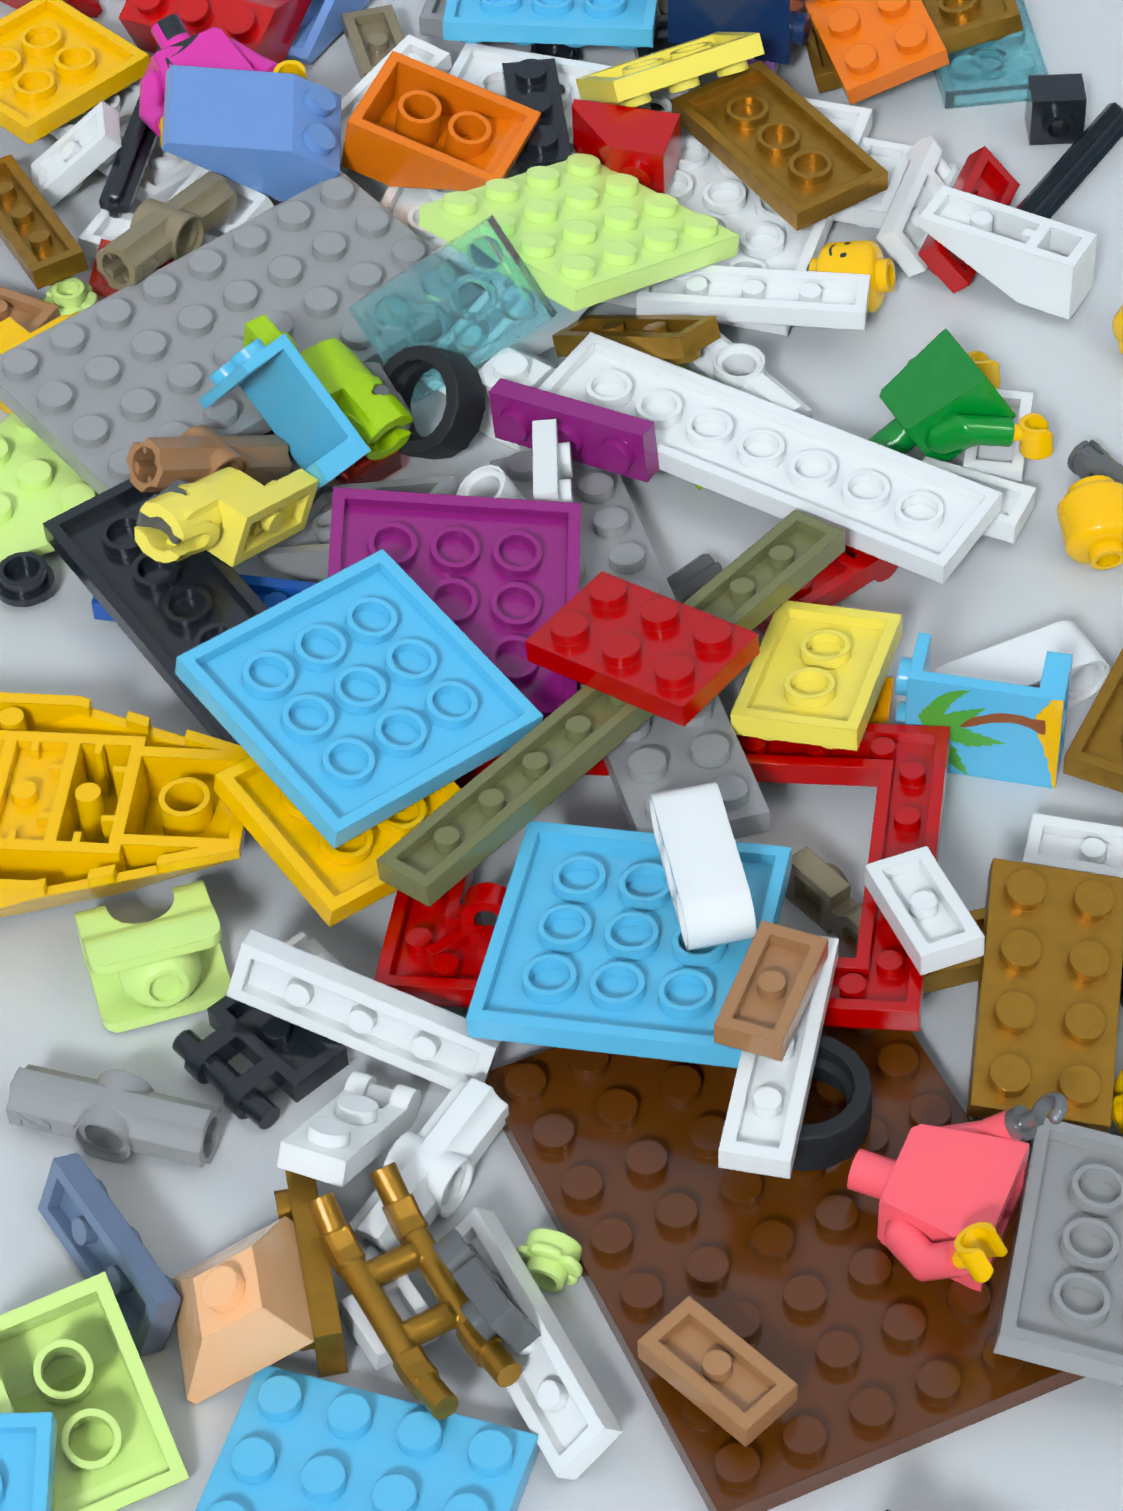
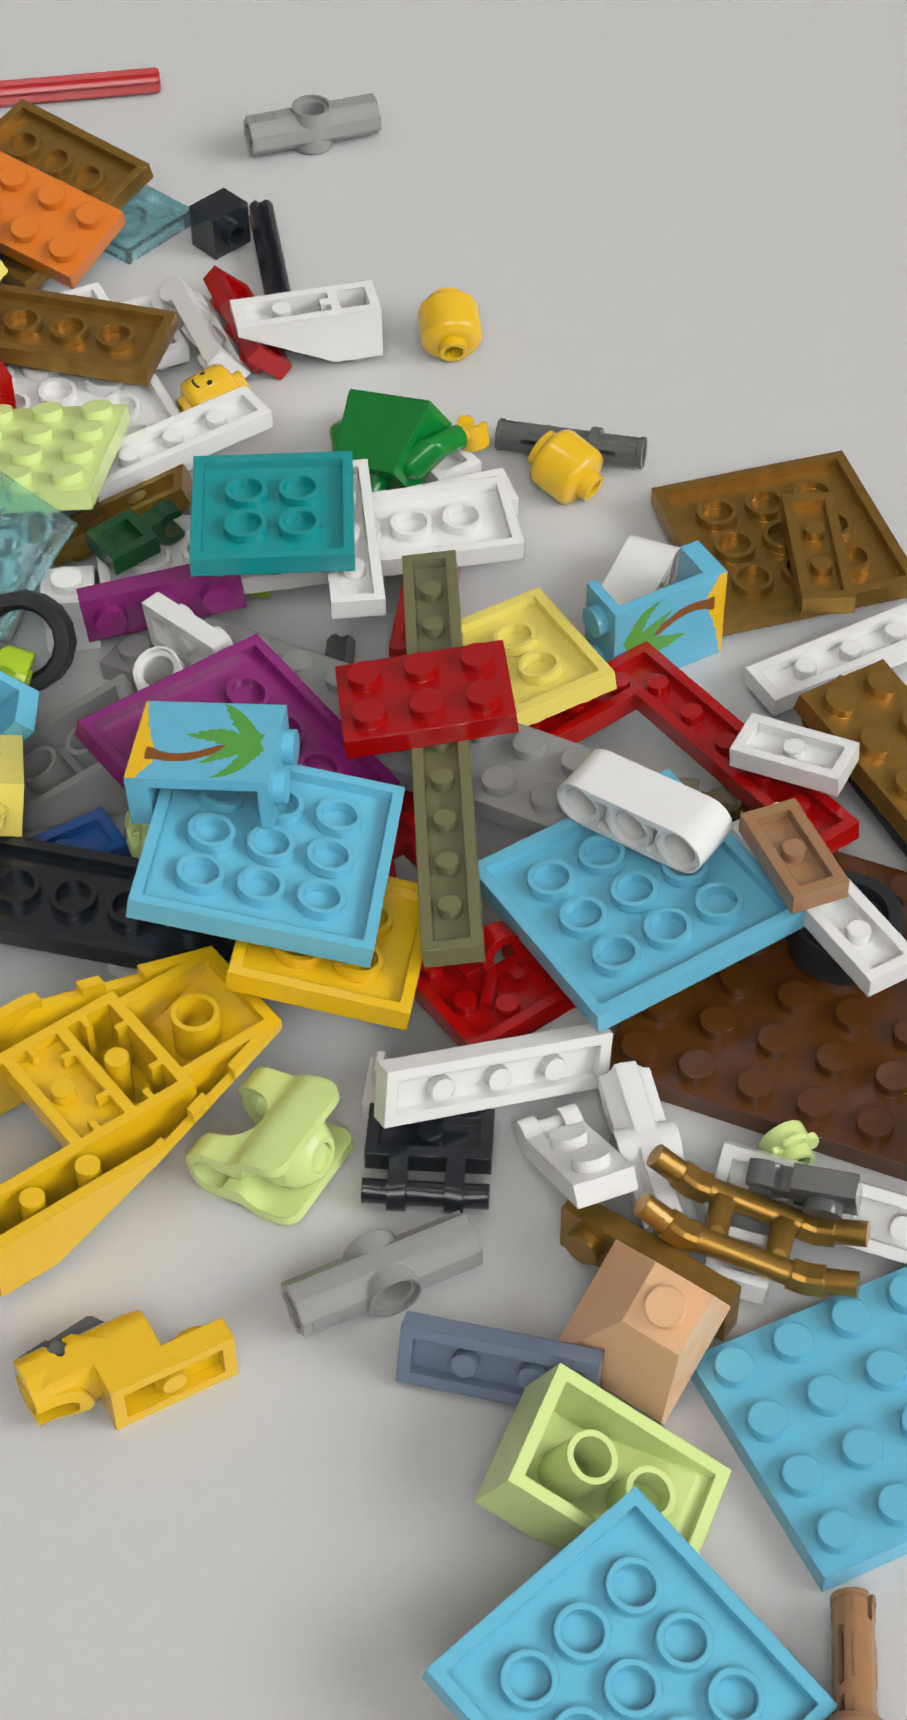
camera: 45 degrees left, 0 degrees up
none -> dark green plate [85,499,185,576]
none -> medium azure panel [123,701,300,828]
none -> teal plate [189,451,355,577]
none -> white plate [327,459,386,619]

